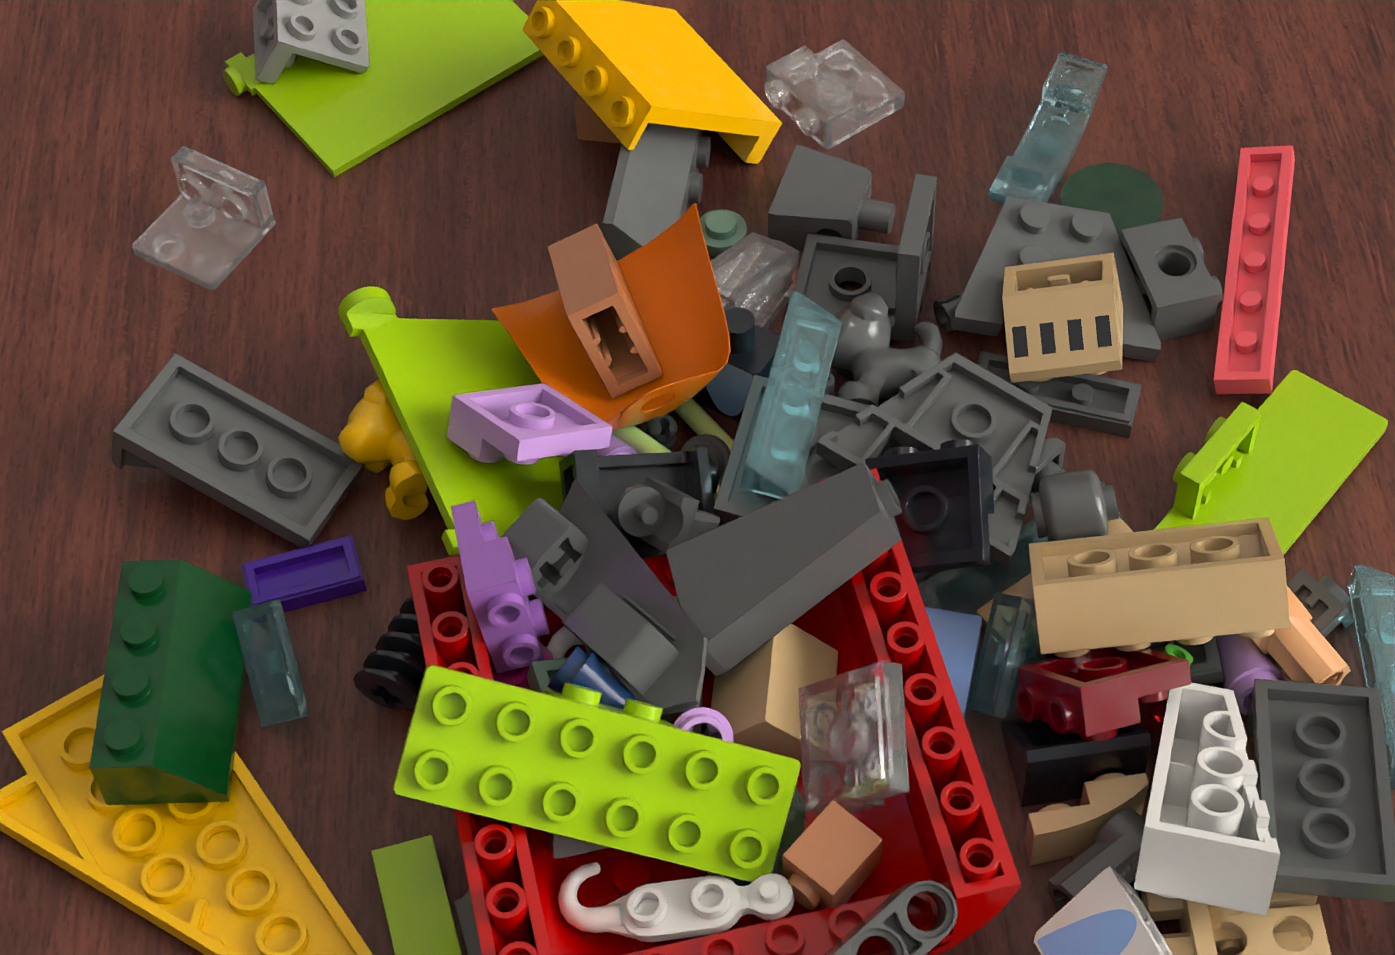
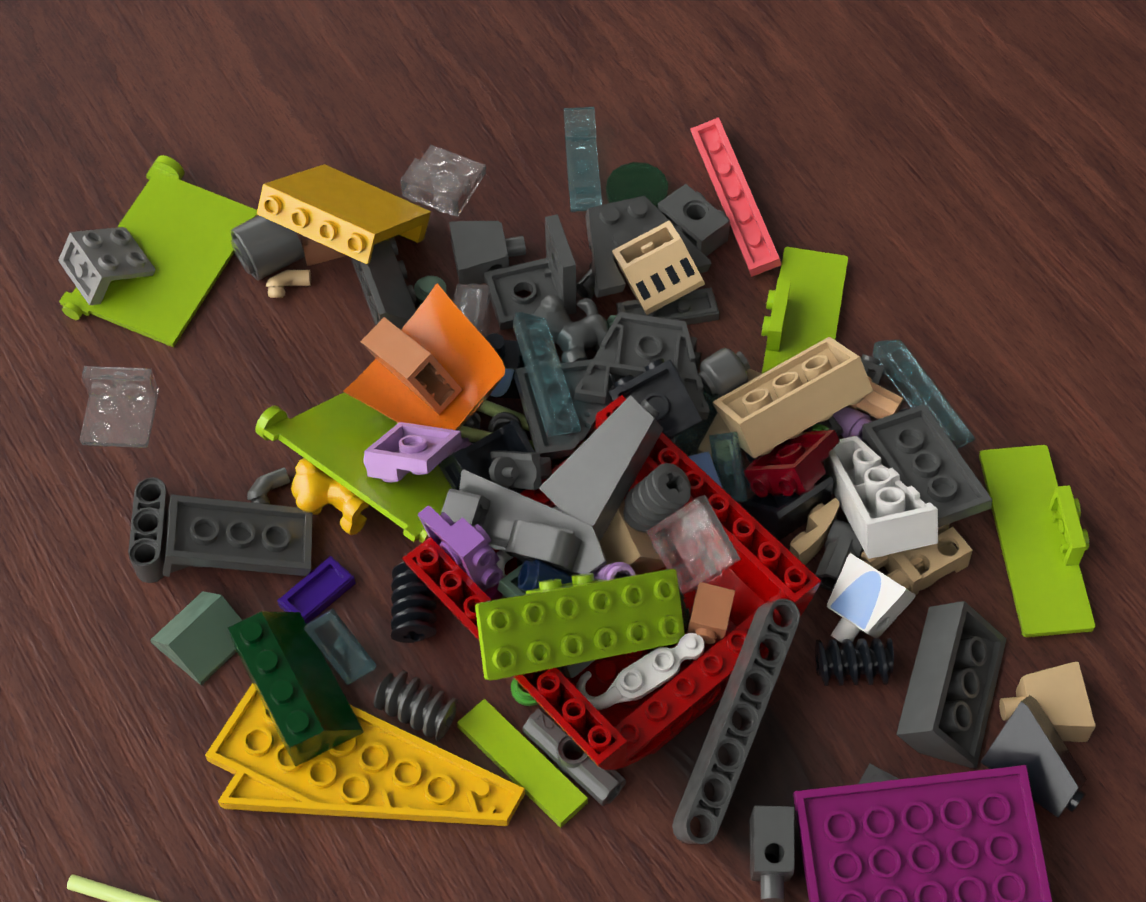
camera: 30 degrees left, 5 degrees up
none -> dark grey beam [128,477,170,583]
none -> sand green slope [150,591,242,686]
none -> dark grey piece [231,215,305,281]
none -> dark grey arm [247,467,290,504]
none -> tan arm [266,270,311,298]
none -> dark grey piece [373,670,458,742]
none -> dark grey piece [623,463,691,532]

